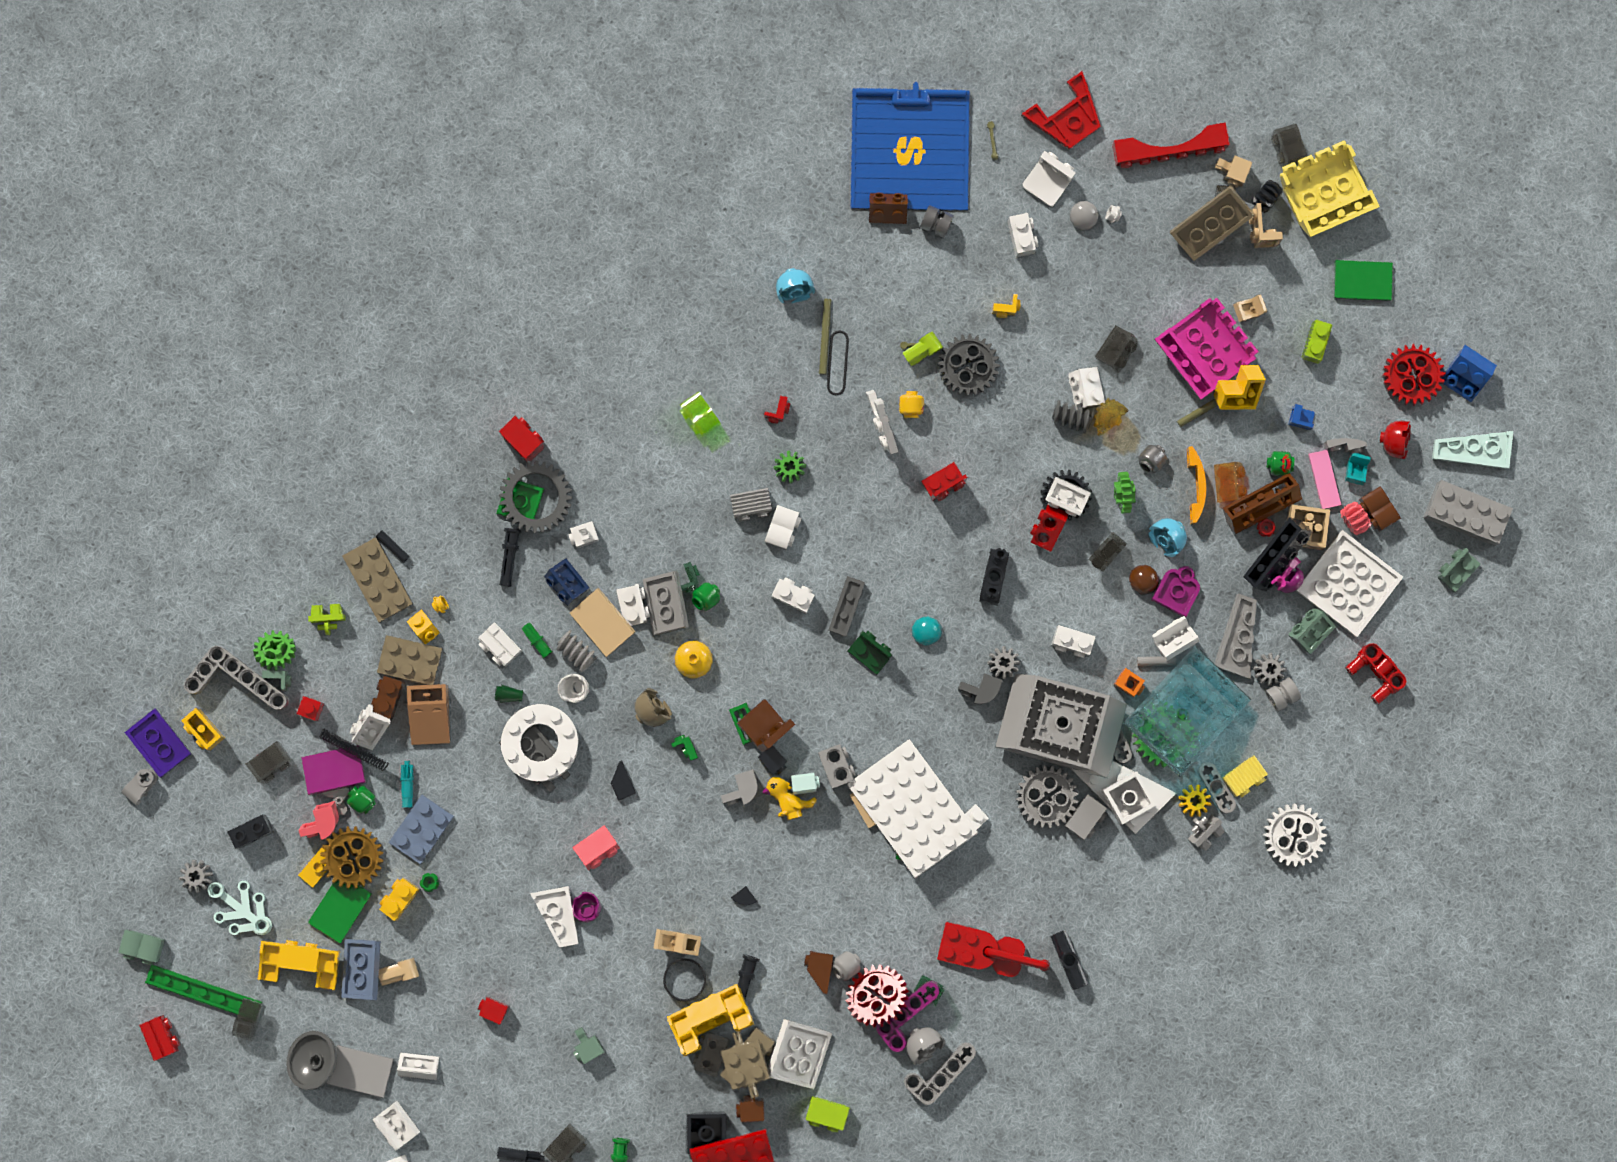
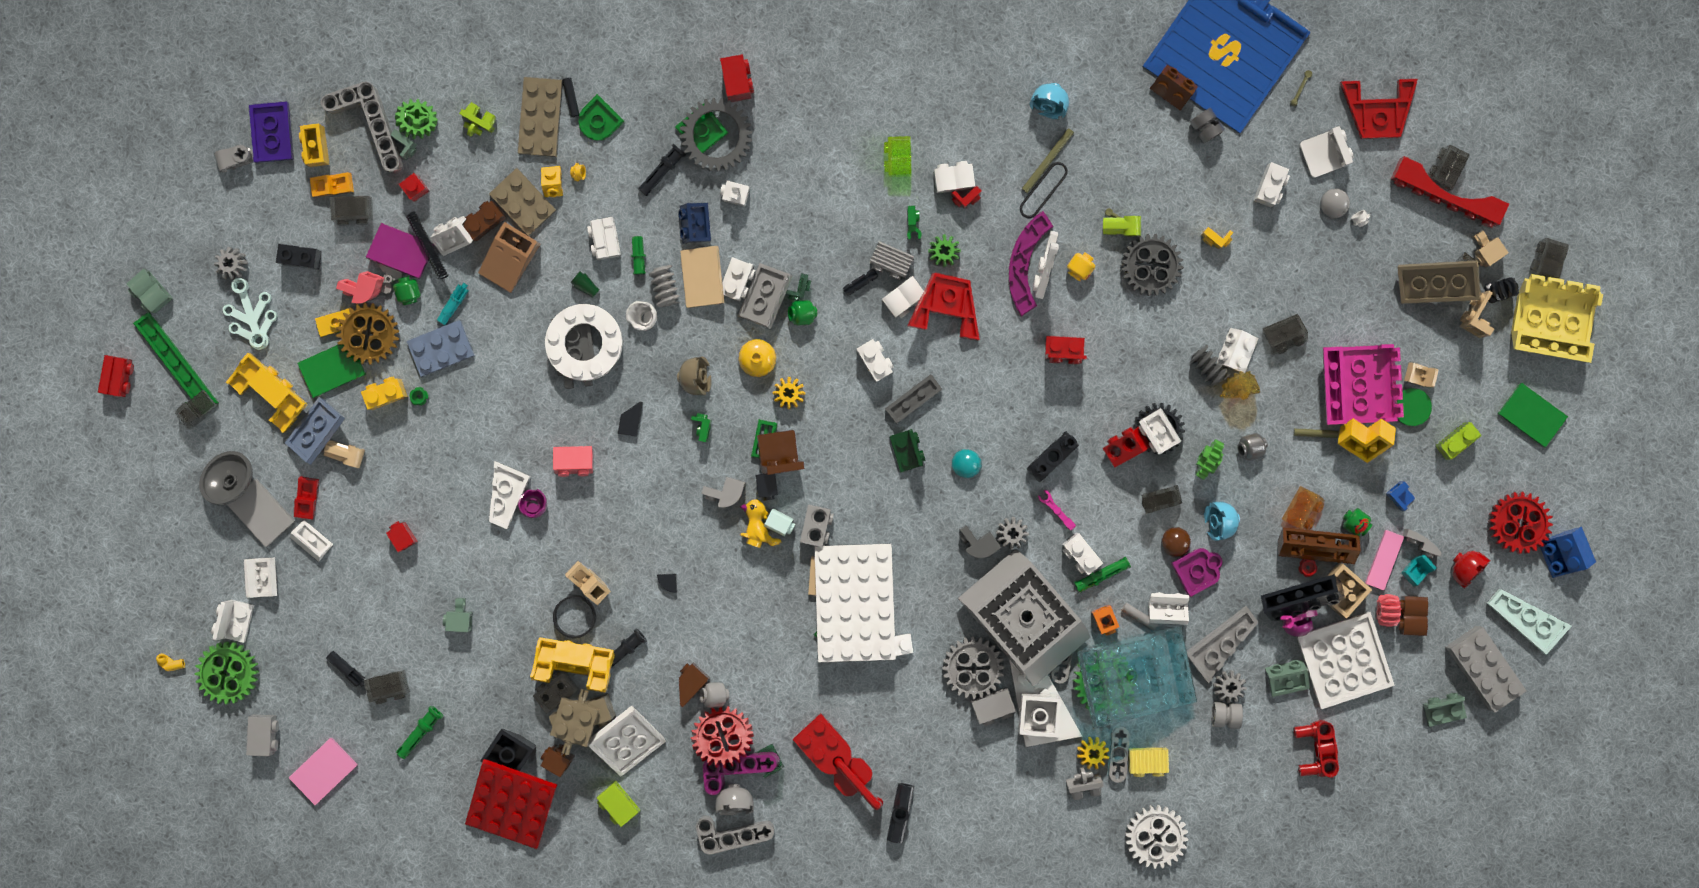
camera: 40 degrees right, 5 degrees up
light orange slope [1187,446,1206,525] -> none
none -> red slope [293,476,319,520]
none -> light orange slope [310,172,354,197]
none -> green tile [579,94,625,141]
none -> yellow gear [773,377,805,409]
none -> black axle [843,269,878,296]
none -> green plate [907,206,922,240]
none -> red wing [907,273,980,341]
none -> white brick [933,161,975,193]
none -> magenta tile [1009,211,1054,316]
none -> dark pink piece [1038,490,1076,530]
none -> green pin [1074,557,1131,593]
none -> green tile [1397,388,1432,426]
none -> clear smoke brick [1428,145,1470,191]

